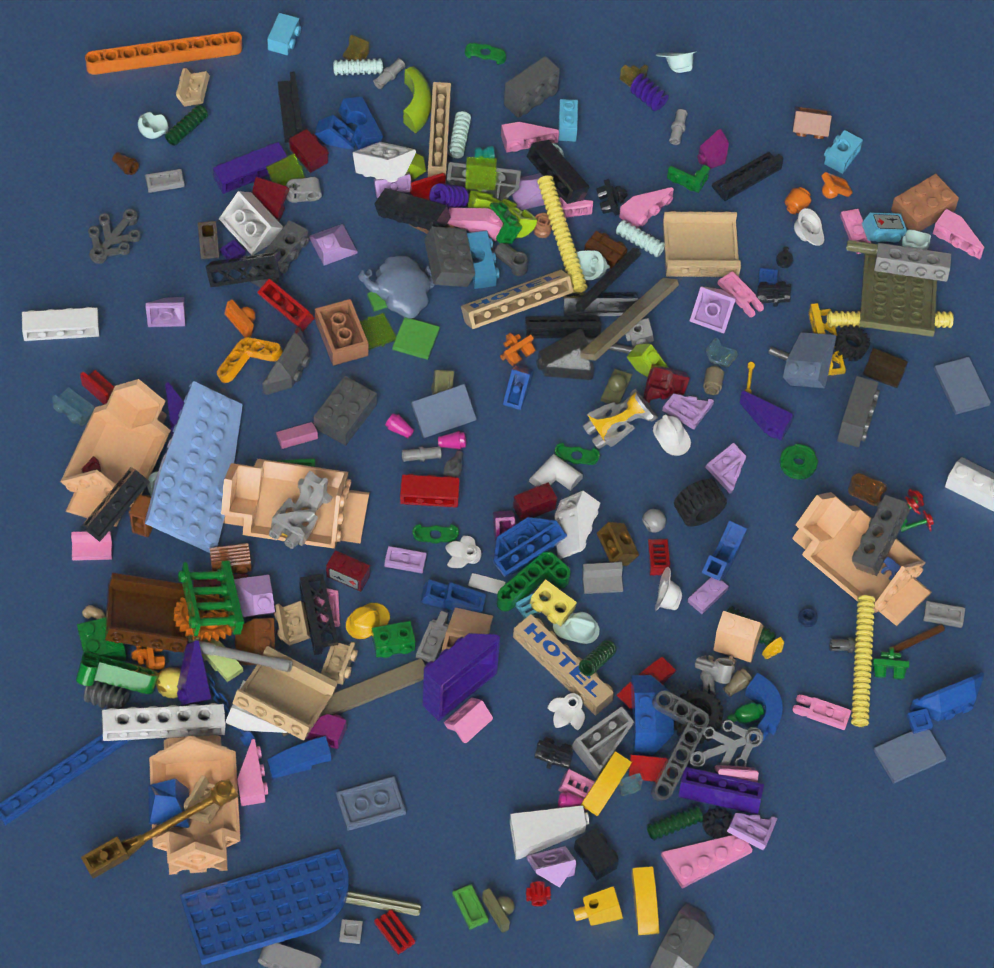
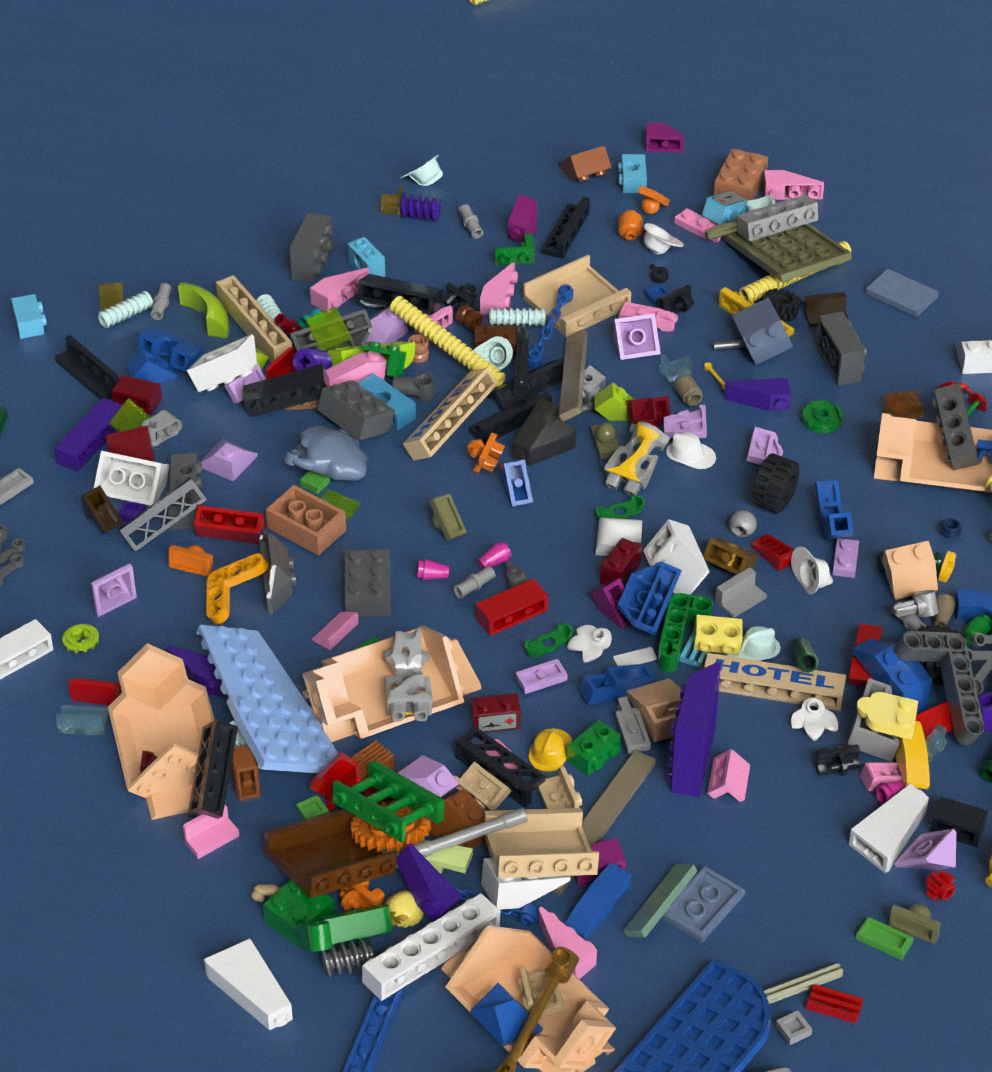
camera: 30 degrees left, 15 degrees down
bright green tile [393,317,440,360] -> none
sand blue tile [411,384,477,438] -> none
green piece [465,43,506,65] -> none
none -> lime gear [62,624,99,654]
none -> white slope [204,939,293,1030]
none -> dark red pin [274,313,304,335]
none -> bright green tile [296,795,329,820]
none -> red panel [310,752,361,811]
none -> reddish brown wheel [455,304,484,332]
none -> blue piece [528,284,574,368]
none -> sand green tile [623,864,697,938]
none -> magenta slope [646,123,684,153]
none -> light yellow plate [857,692,918,740]

